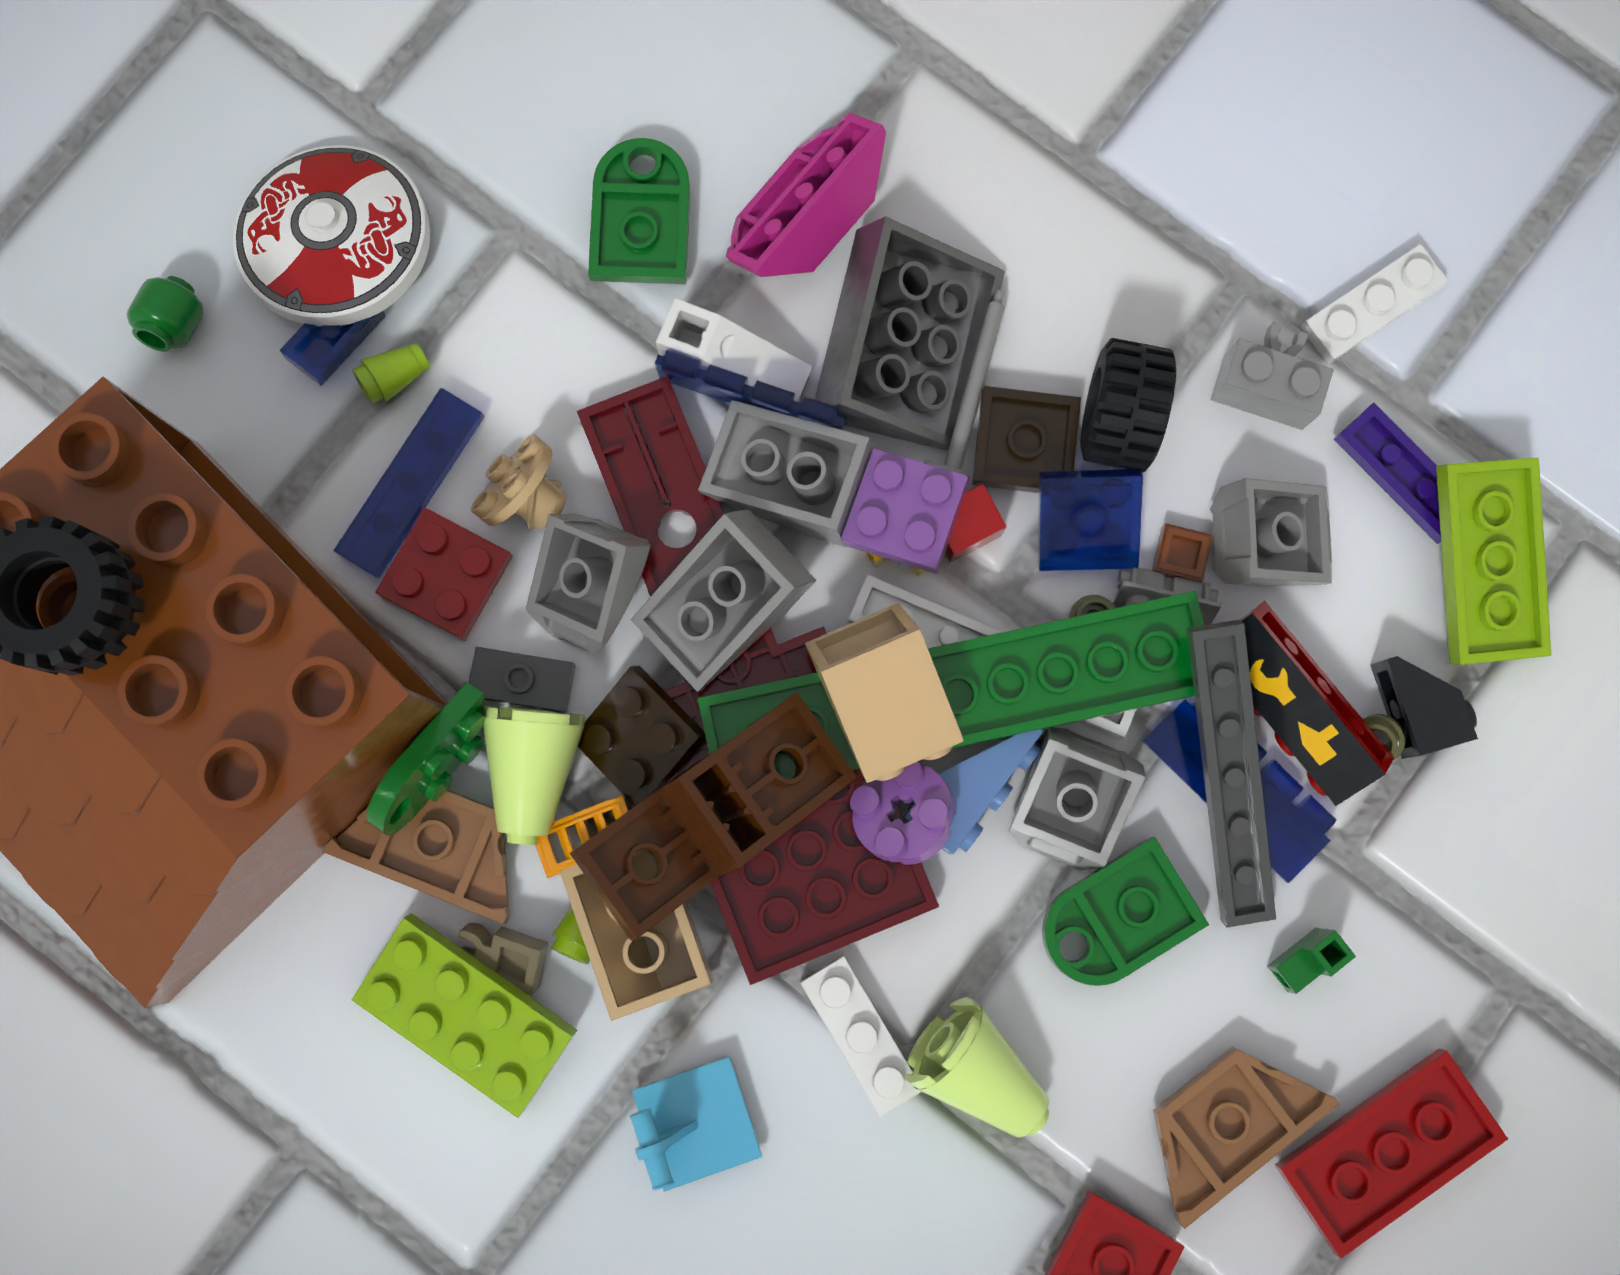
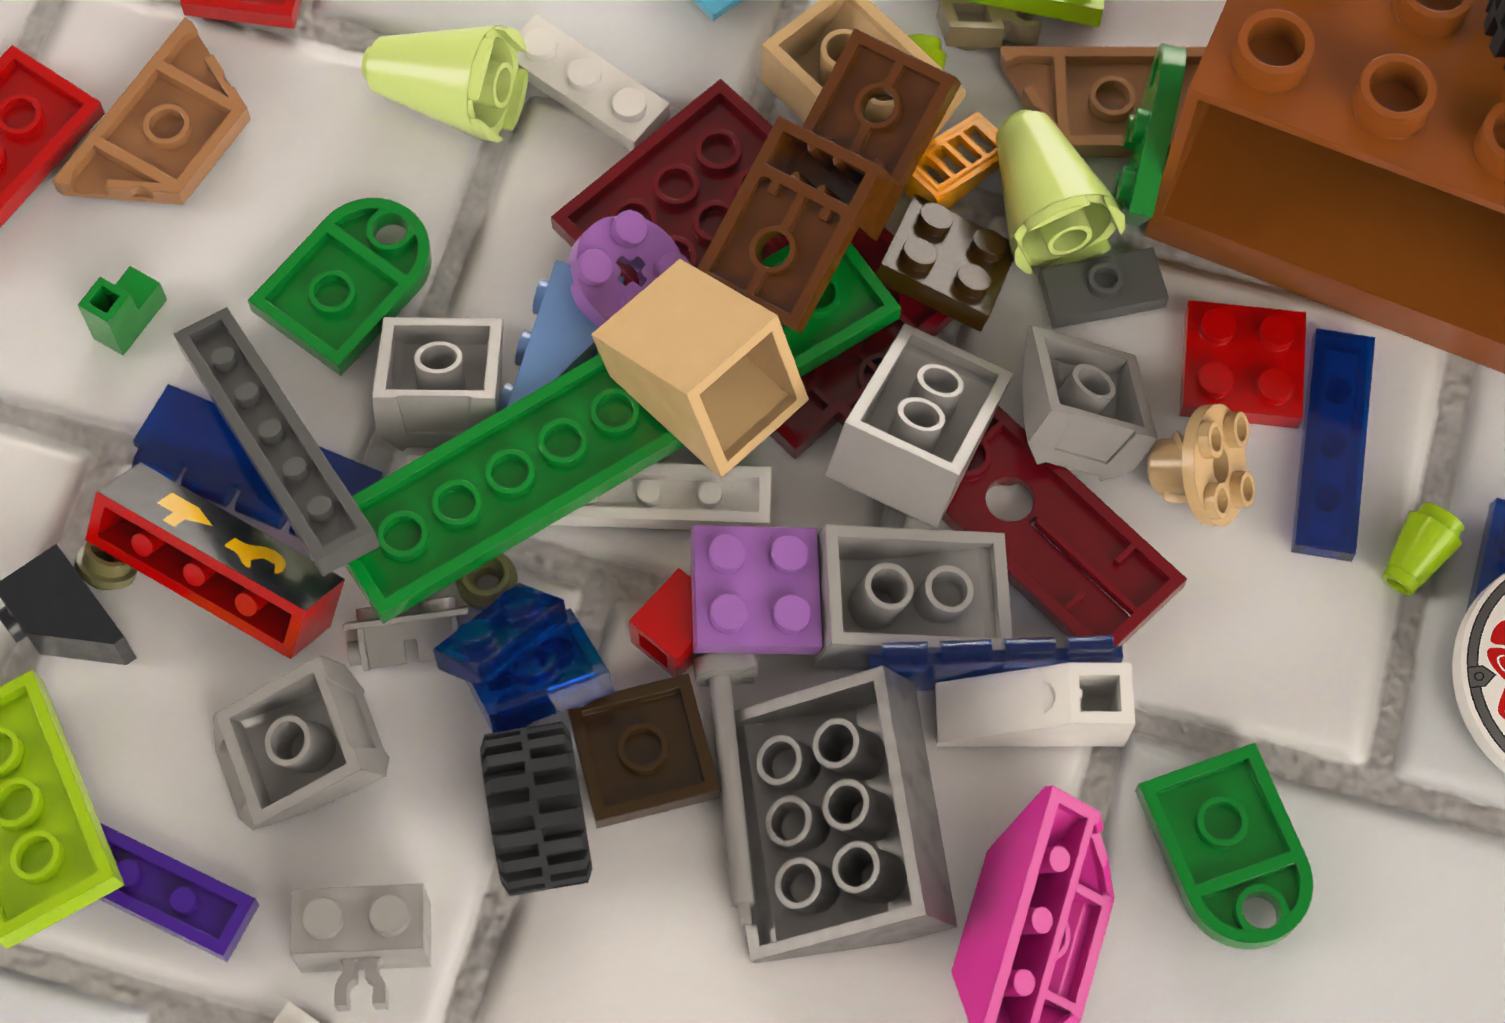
camera: 160 degrees right, 15 degrees down
dark orange tile [1152,523,1213,582] -> none
none -> clear blue plate [433,583,568,687]

